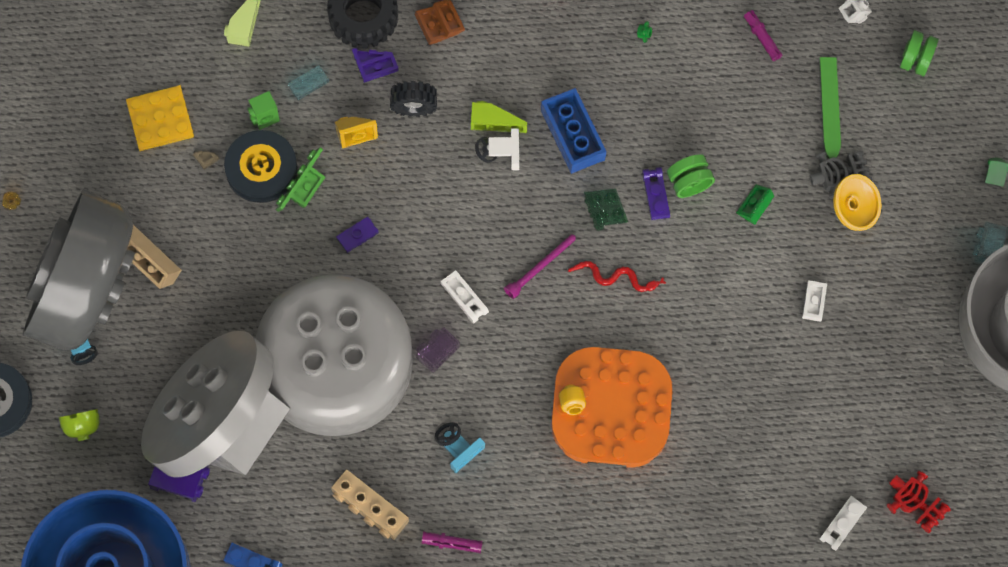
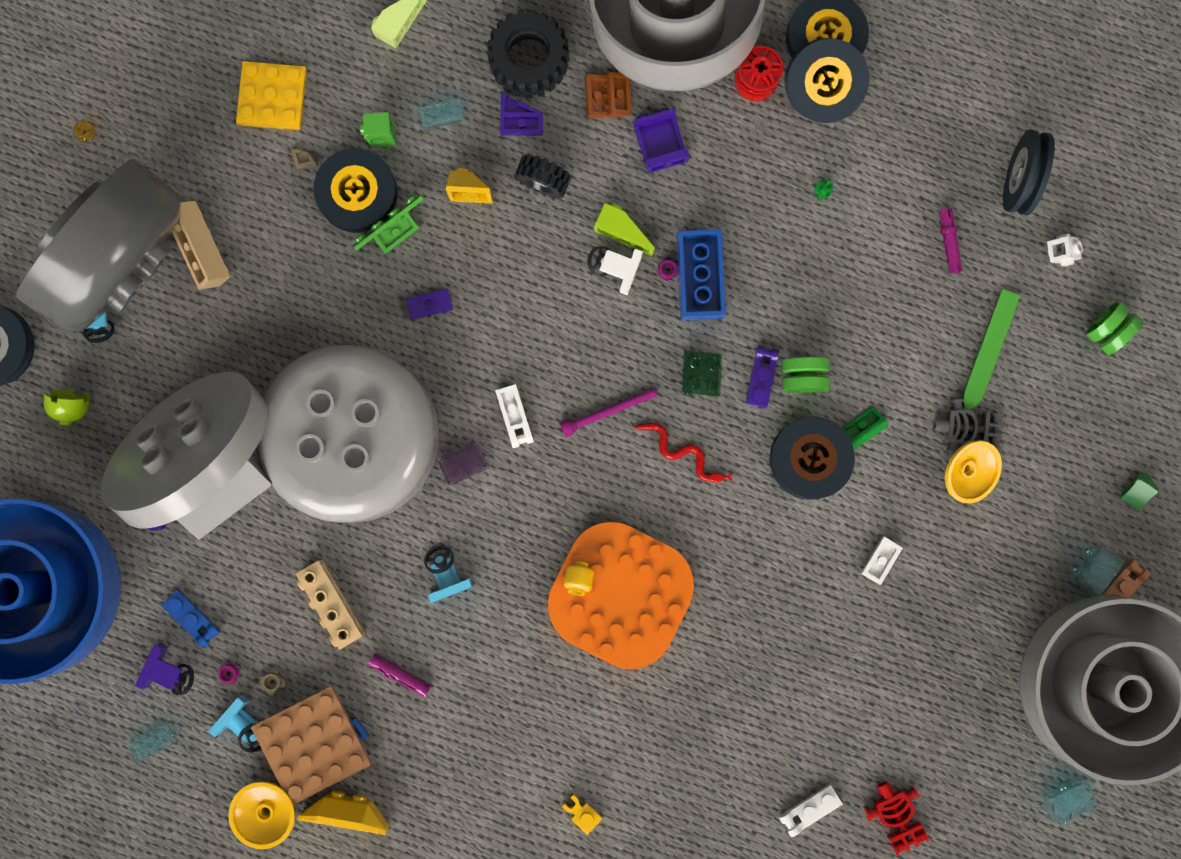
camera: 20 degrees right, 15 degrees up
none -> dark purple panel [633,108,689,173]
none -> magenta plate [657,260,678,280]
none -> black wheel [769,417,855,500]

